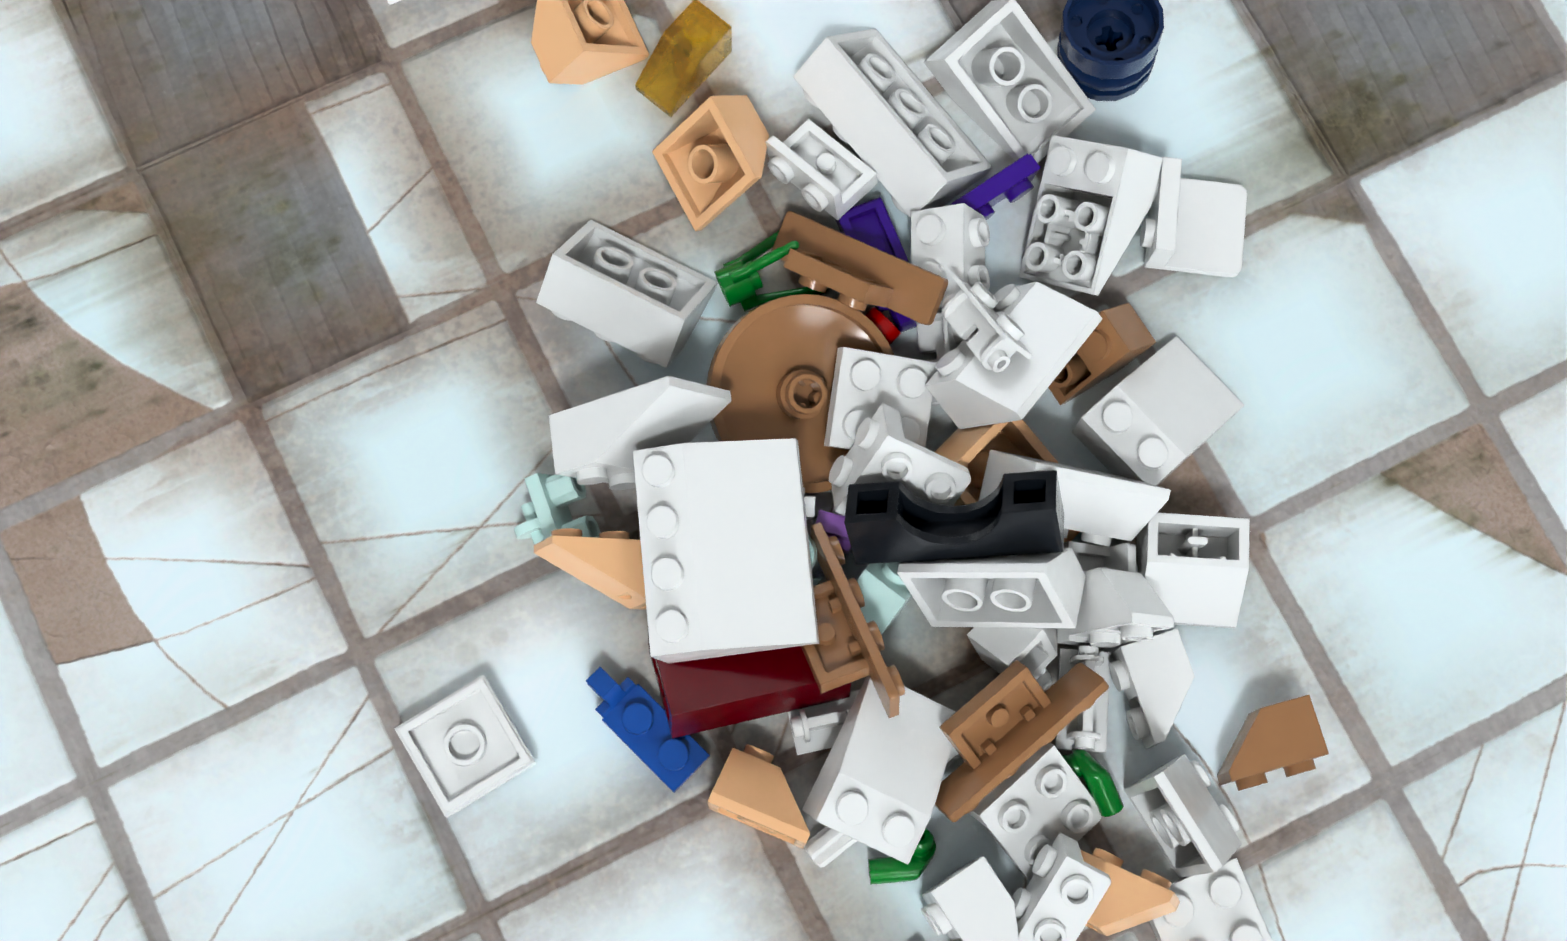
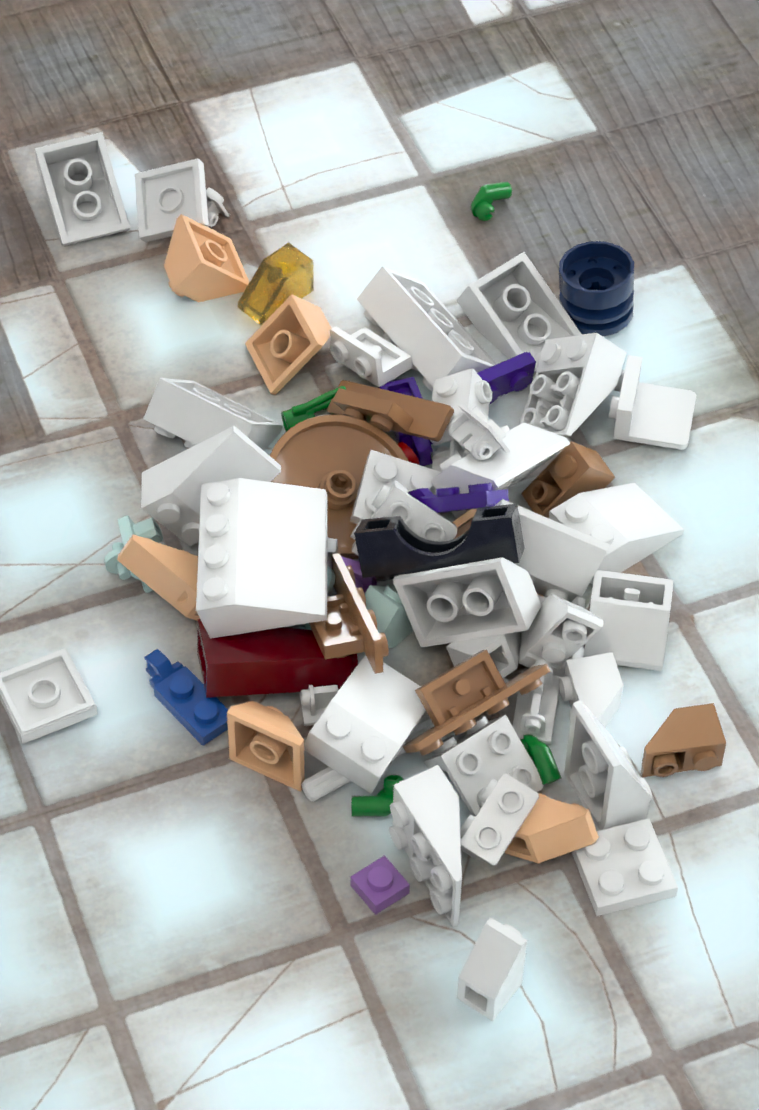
camera: 10 degrees right, 25 degrees down
none -> dark purple hinge [408,483,509,513]

